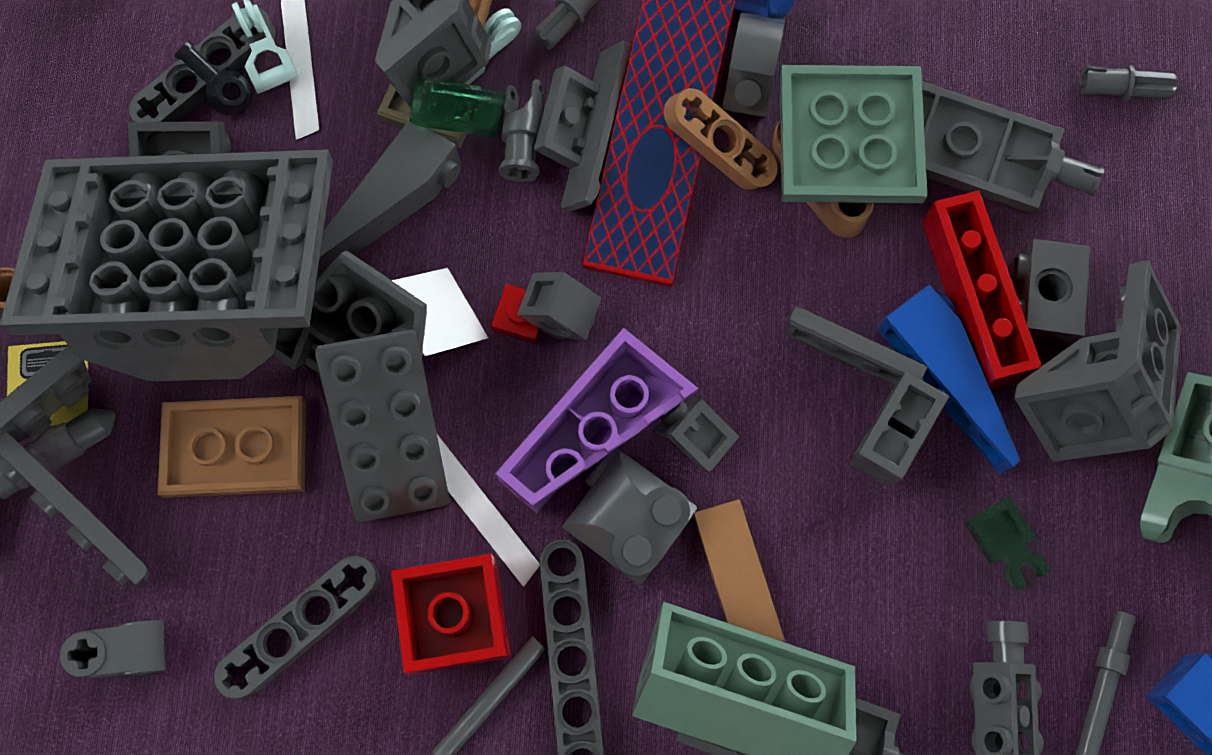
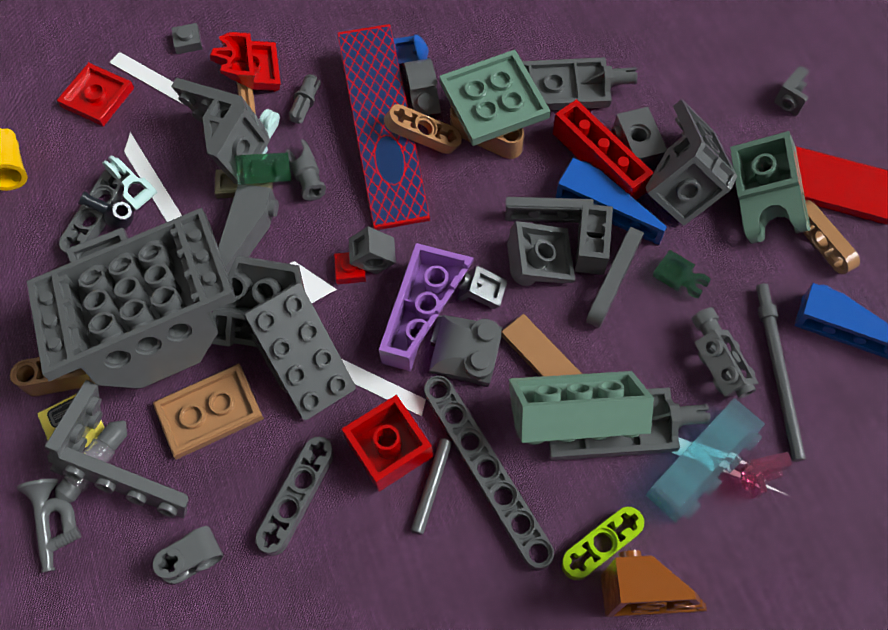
camera: 25 degrees left, 10 degrees down
dark grey bracket [534,40,632,212] -> none
dark grey axle [1080,65,1177,101] -> none
none -> dark grey slope [507,221,575,286]
none -> dark grey beam [586,227,644,328]

